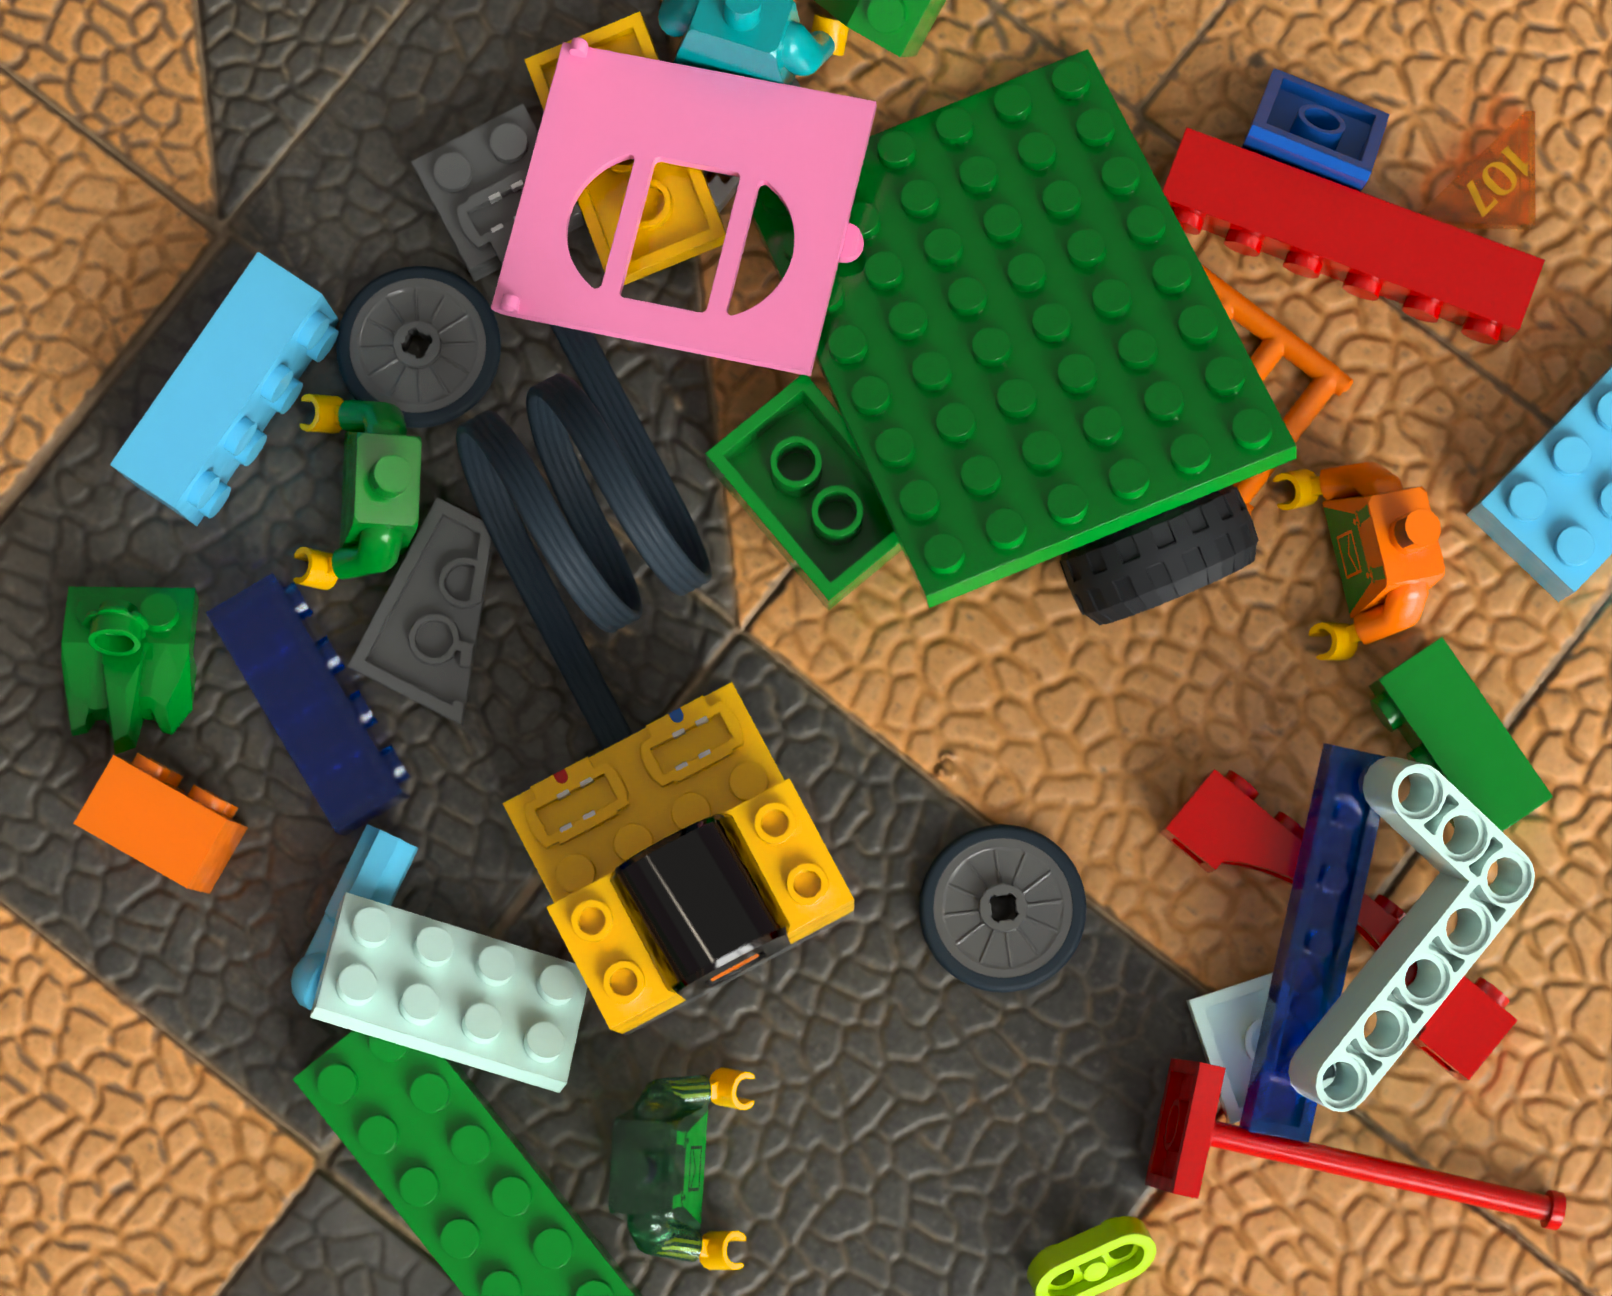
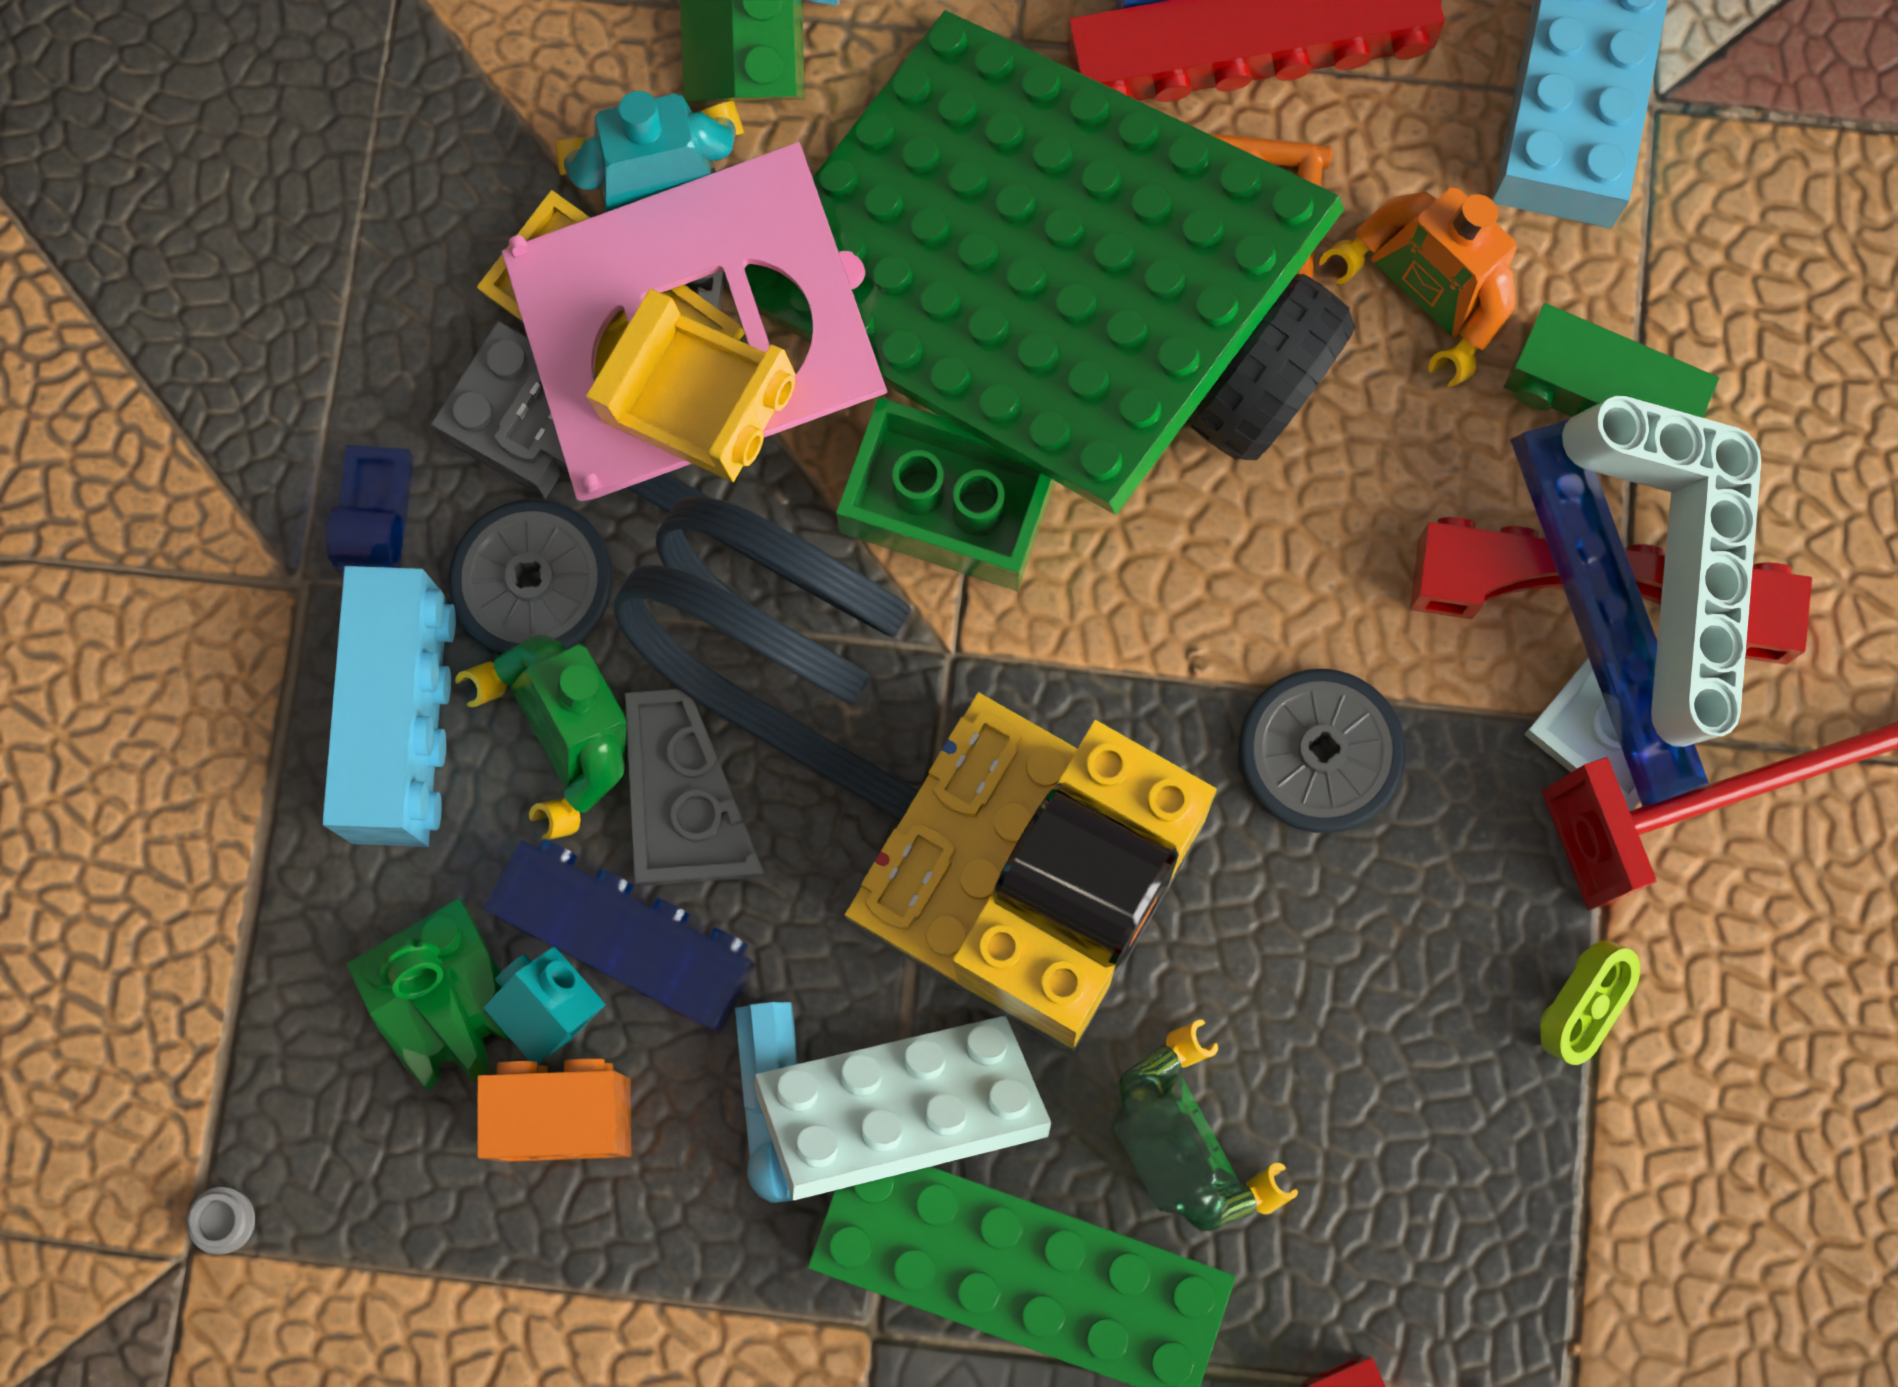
camera: 30 degrees left, 5 degrees down
none -> clear blue plate [326,445,414,573]
none -> teal brick [483,946,606,1065]
none -> yellow panel [586,288,796,482]

